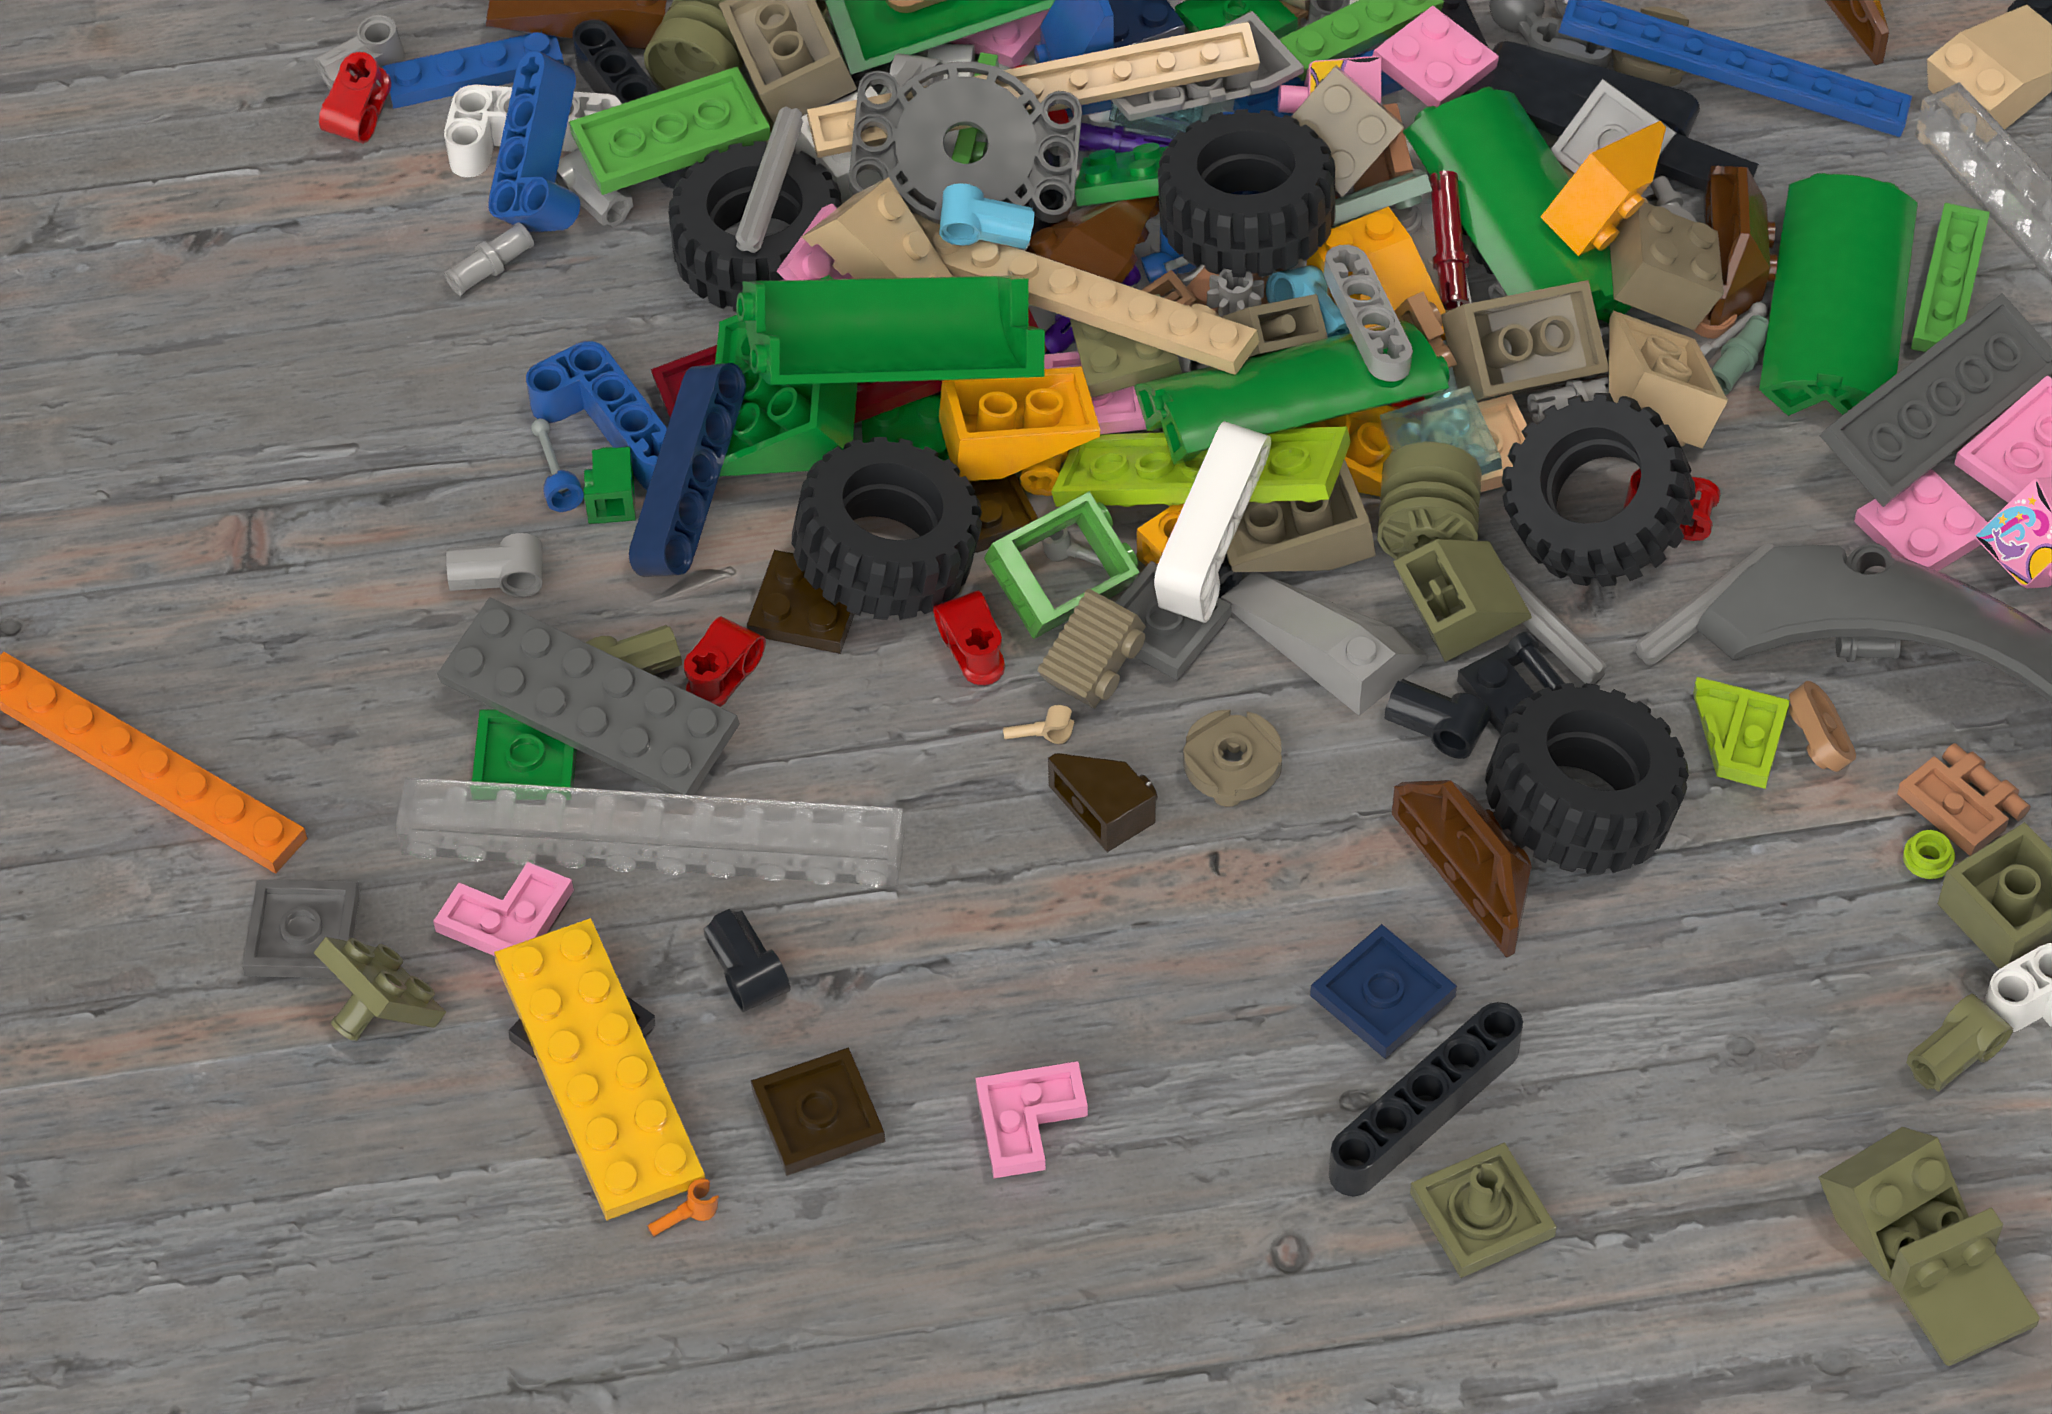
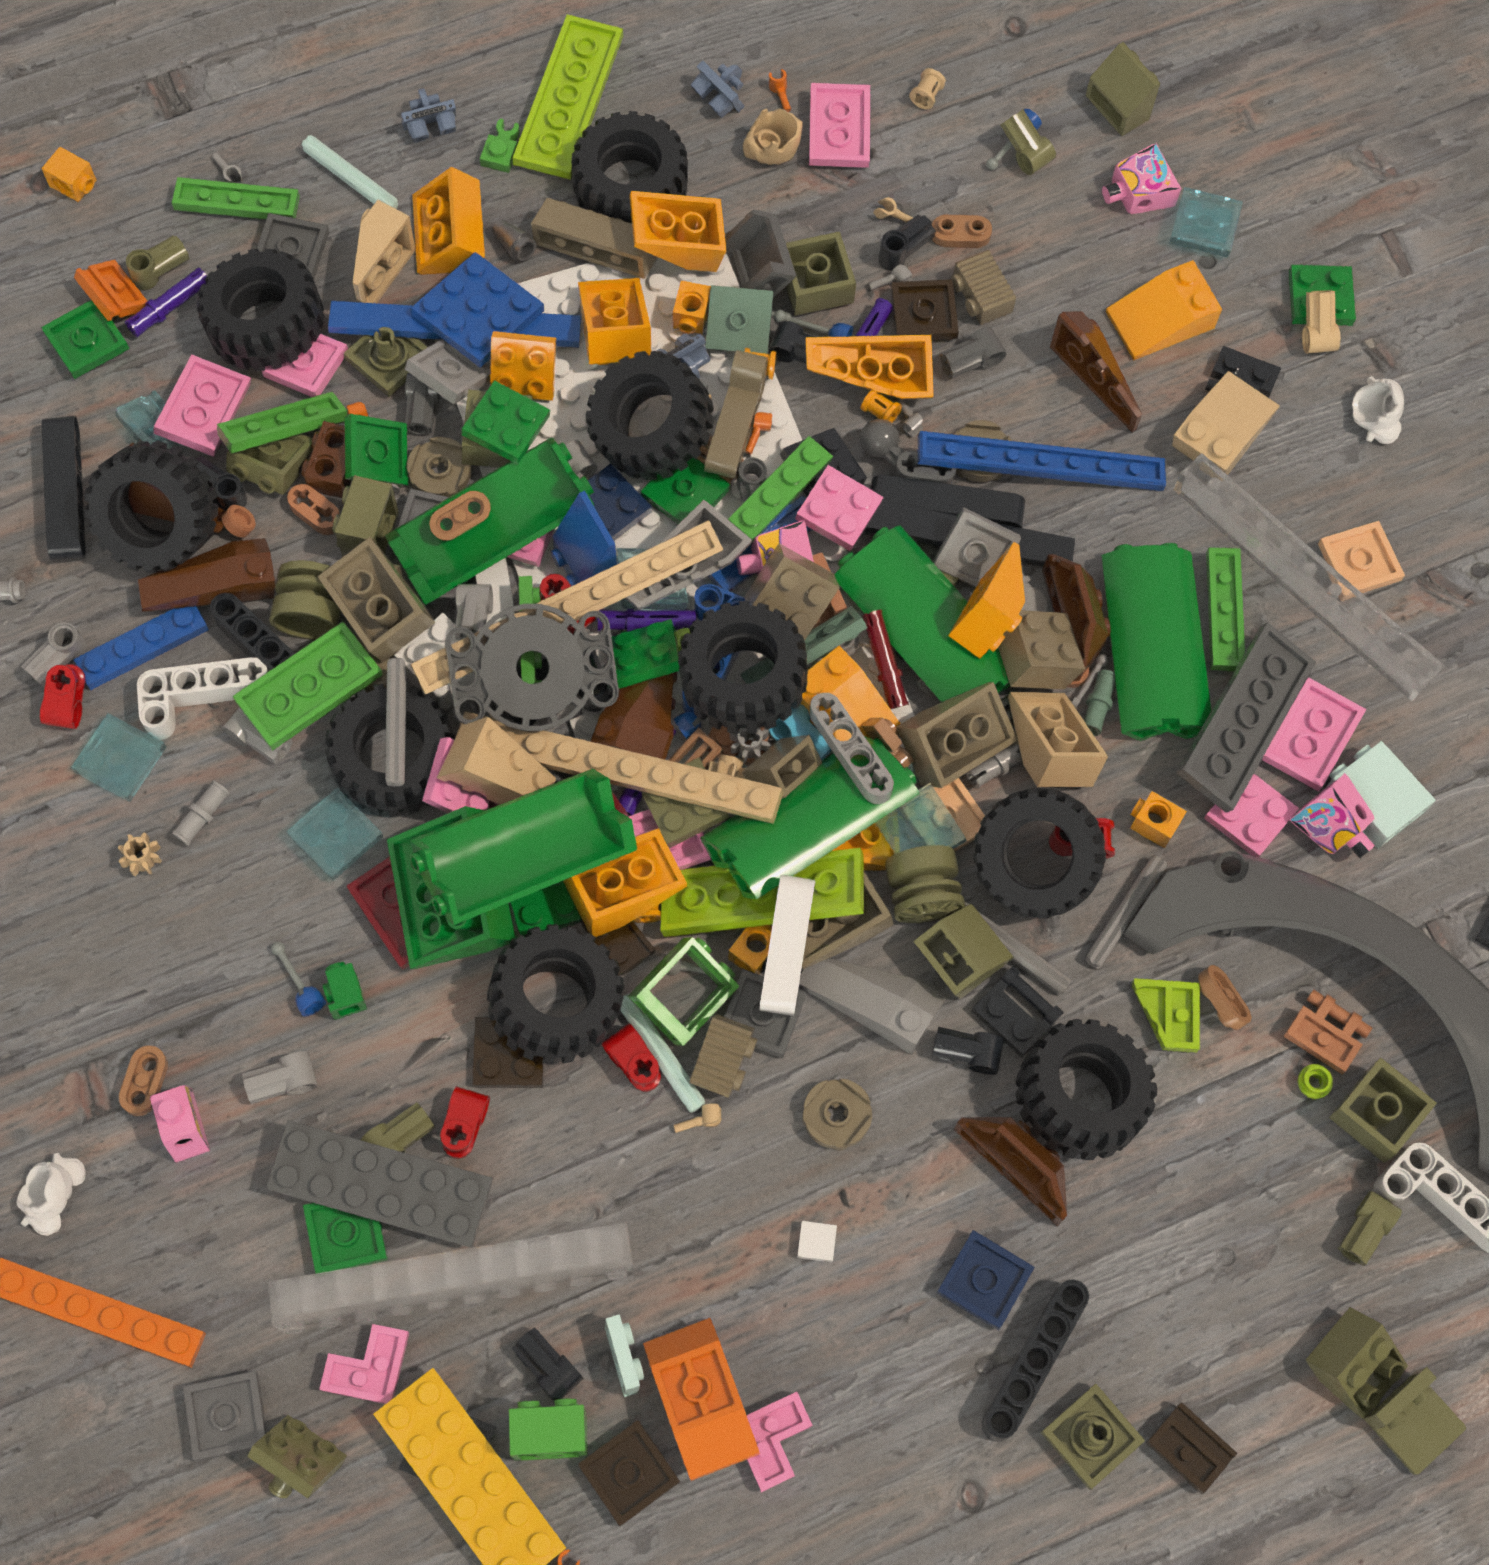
camera: 20 degrees left, 15 degrees up
blue beam [488,51,580,232] -> none
blue beam [526,341,667,491] -> none
dark blue beam [629,363,746,577] -> none
medium azure piece [939,183,1035,249] -> none
dark brown slope [1048,753,1158,853] -> none
none -> white hair [16,1153,86,1236]
none -> clear light blue plate [71,713,166,802]
none -> tan gear [118,832,162,876]
none -> medium nougat plate [119,1046,168,1116]
none -> bright pink torso [150,1085,210,1163]
none -> clear light blue plate [286,788,383,881]
none -> bright green brick [509,1399,588,1461]
none -> light aqua plate [605,1314,644,1397]
none -> light aqua axle [620,993,705,1113]
none -> orange slope [643,1317,760,1481]
none -> white tile [797,1221,837,1263]
none -> light orange brick [1130,791,1187,849]
none -> dark brown plate [1146,1402,1238,1494]

